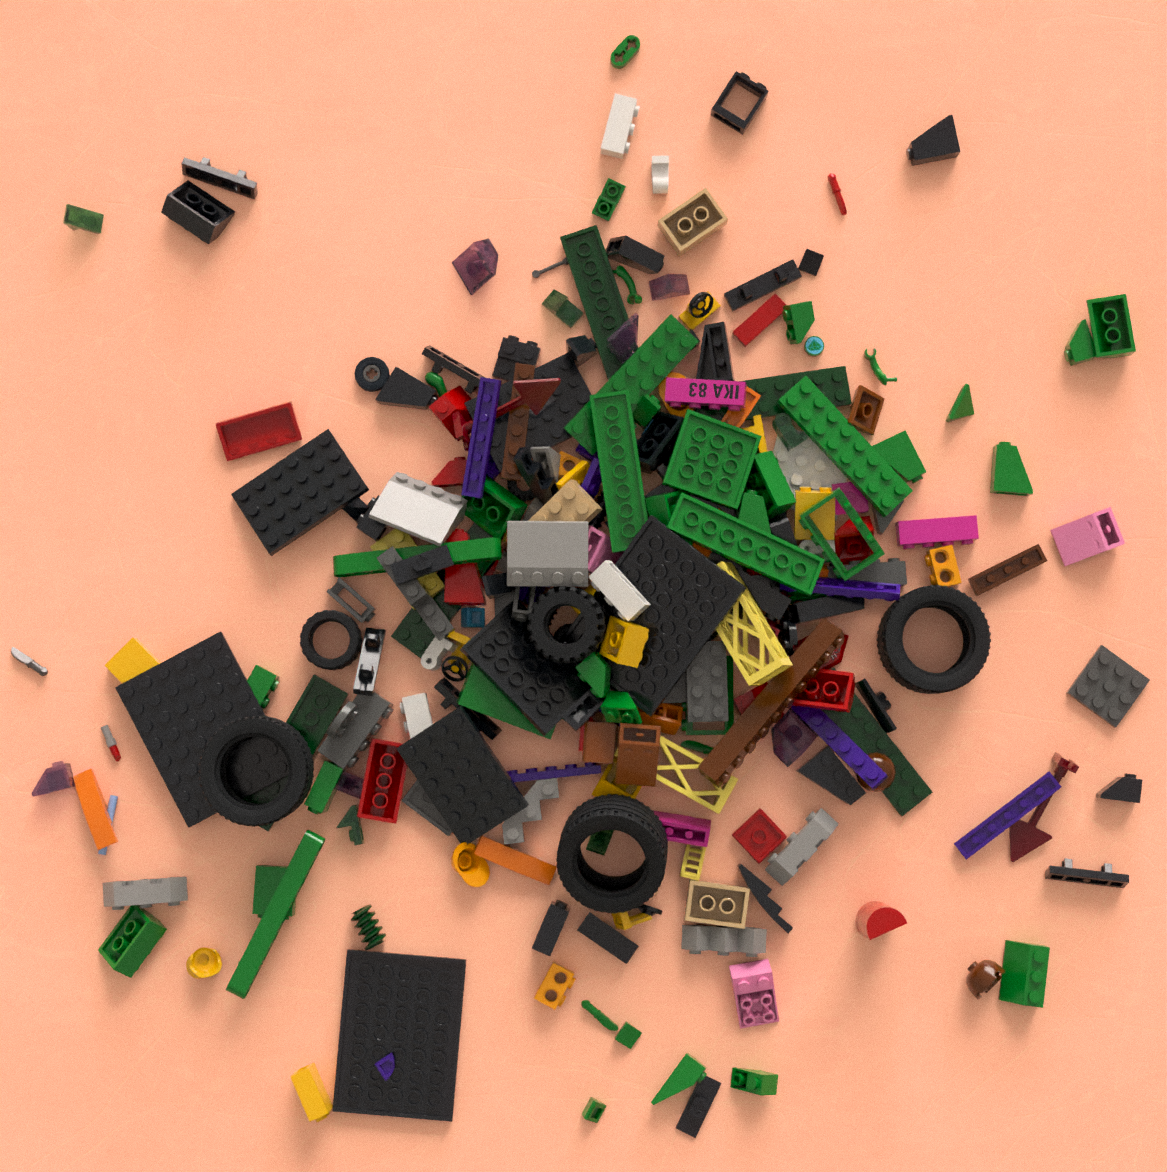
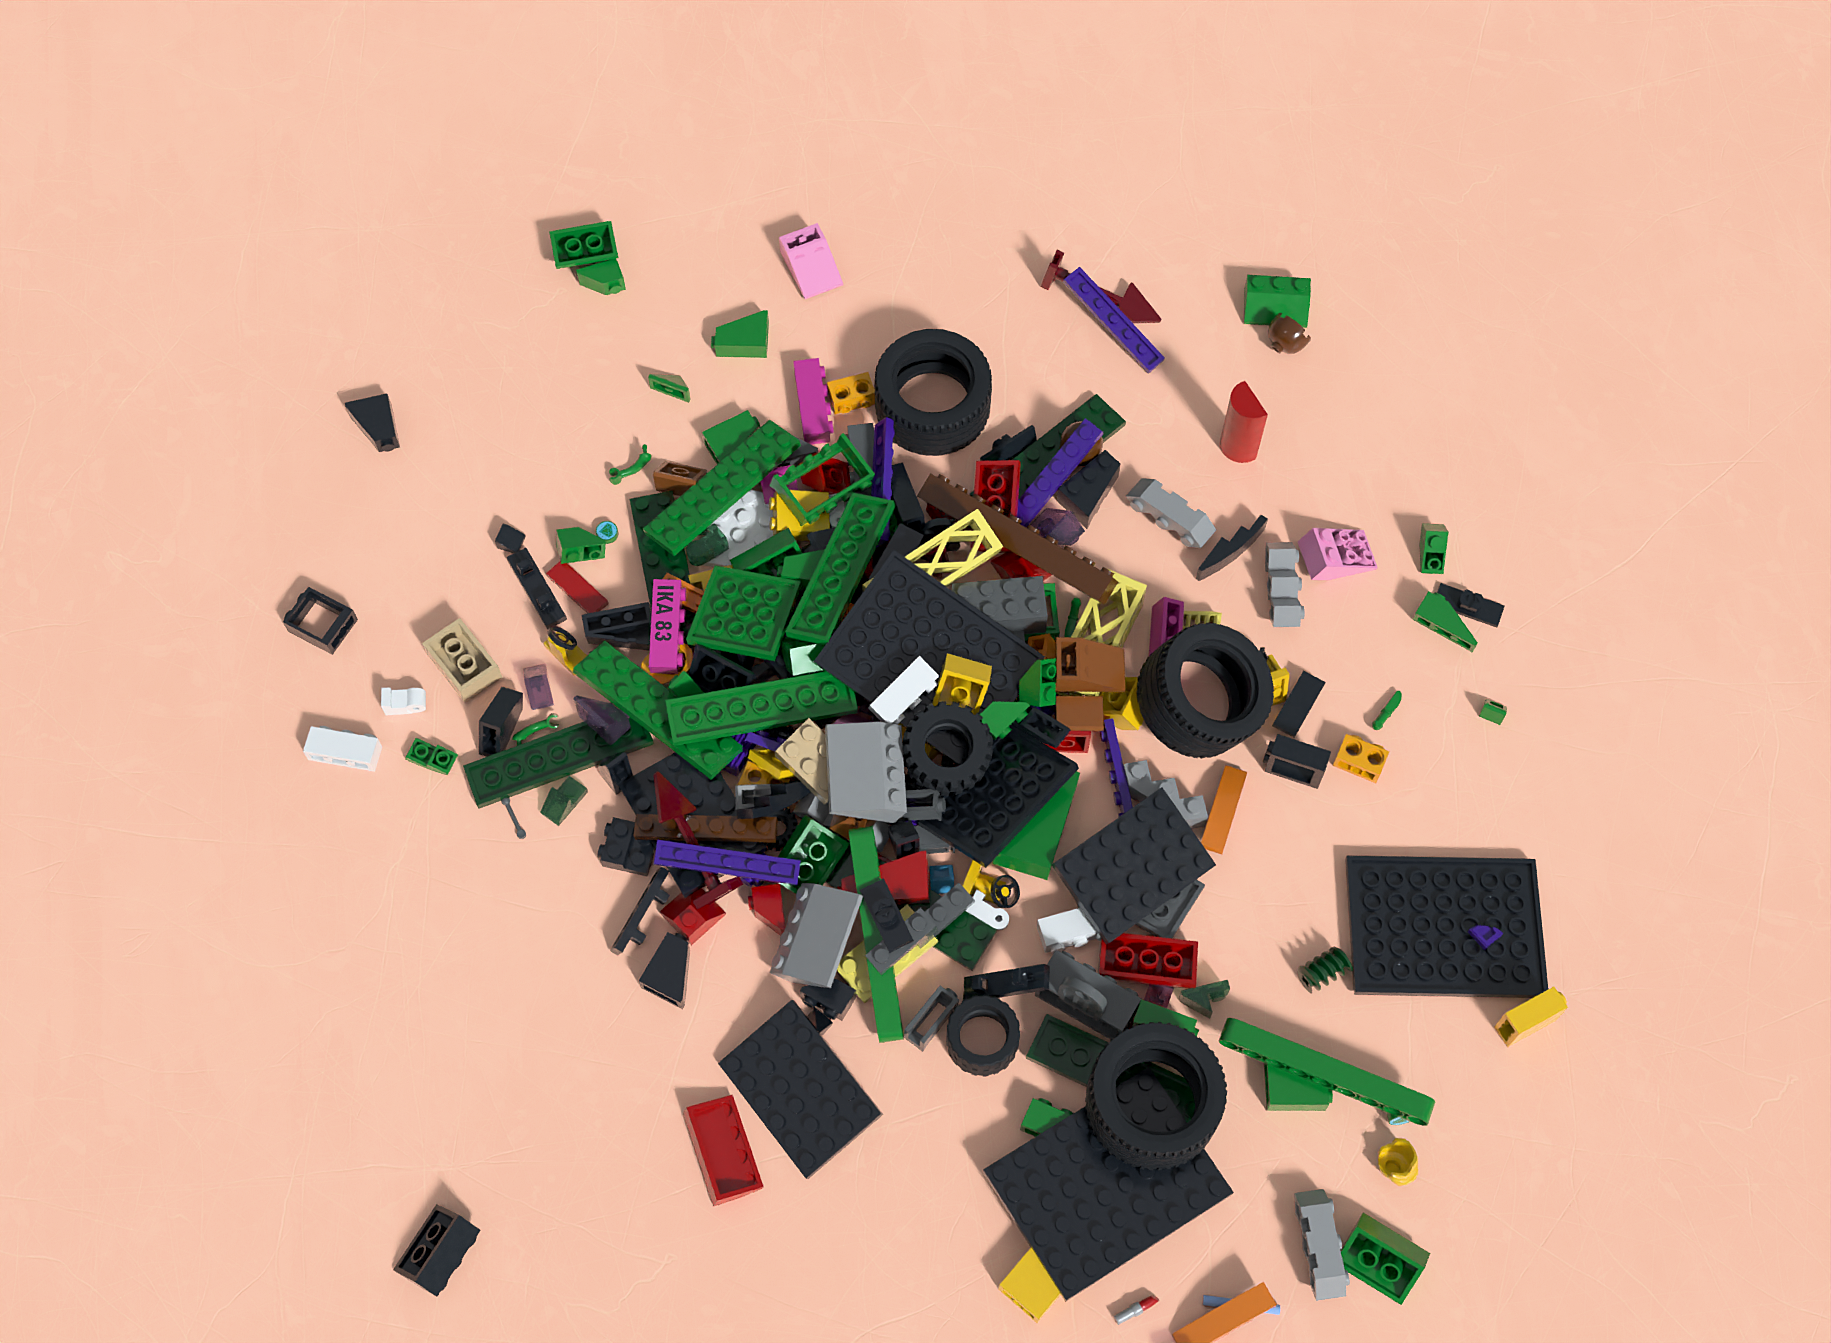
camera: 95 degrees left, 20 degrees down
black hinge [181,157,258,200] -> none
black bush [354,357,390,392] -> none
green arm [425,372,447,397] -> none
black hinge [434,677,502,740] -> none
light orange piece [451,842,490,887] -> none
slope [452,238,499,295] -> none
green beam [610,35,640,69] -> none
green slope [614,1021,642,1049] -> none
tan brick [684,879,750,929] -> none
red plate [731,808,787,864] -> none
red piece [827,173,847,215] -> none
reddish brown plate [968,544,1047,596] -> none
black hinge [1045,858,1129,888] -> none
dark grey plate [1066,645,1150,728] -> none
black slope [1096,773,1143,803] -> none

